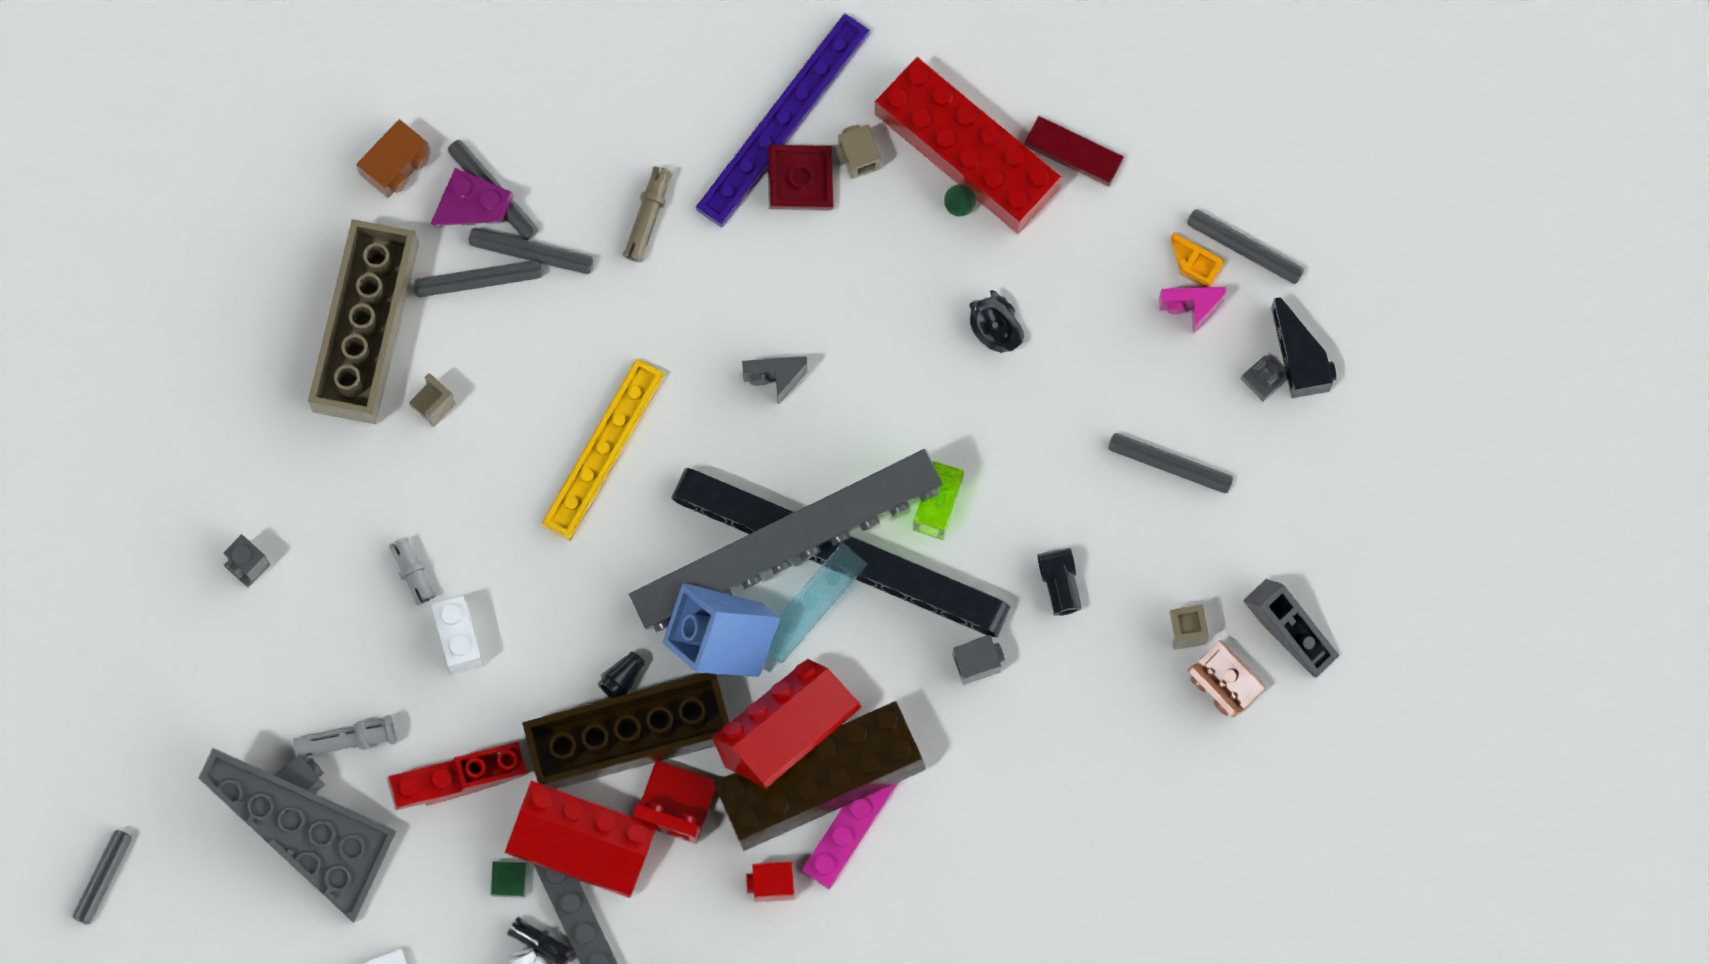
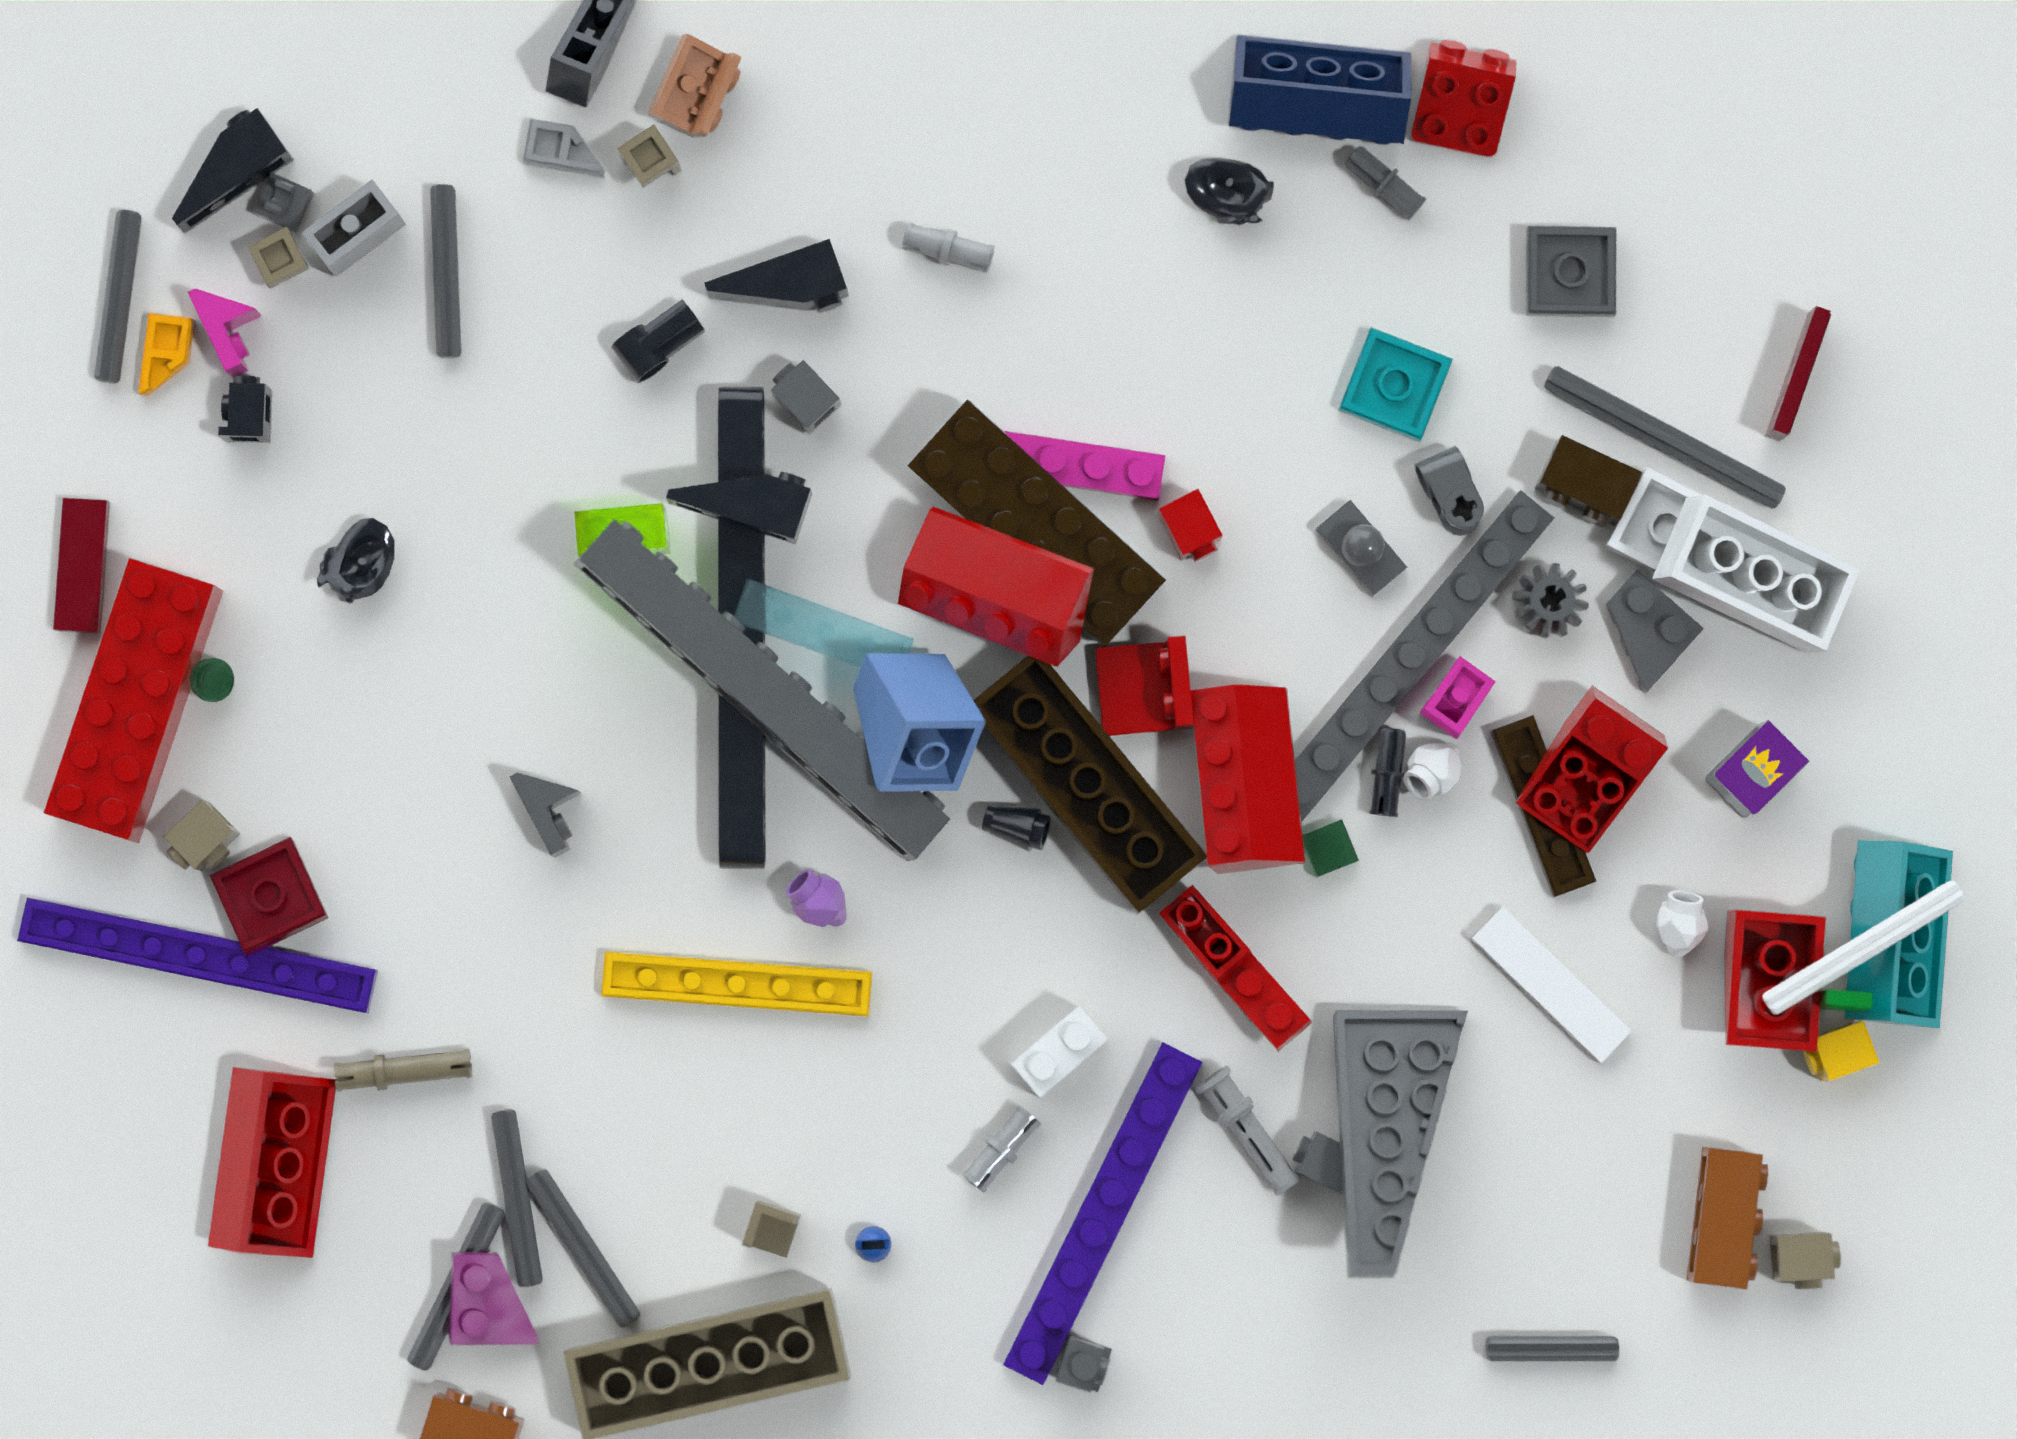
camera: 115 degrees left, 10 degrees up
none -> red slope [208,1067,337,1258]
none -> black brick [218,376,272,443]
none -> dark tan tile [248,227,309,289]
none -> light grey brick [301,179,406,277]
none -> light grey tile [523,118,605,178]
none -> black slope [666,471,812,545]
none -> black slope [704,239,849,313]
none -> medium lavender rock [785,869,847,927]
none -> blue hinge [855,1226,892,1262]
none -> light grey pin [902,222,995,273]
none -> dark purple plate [1003,1042,1203,1385]

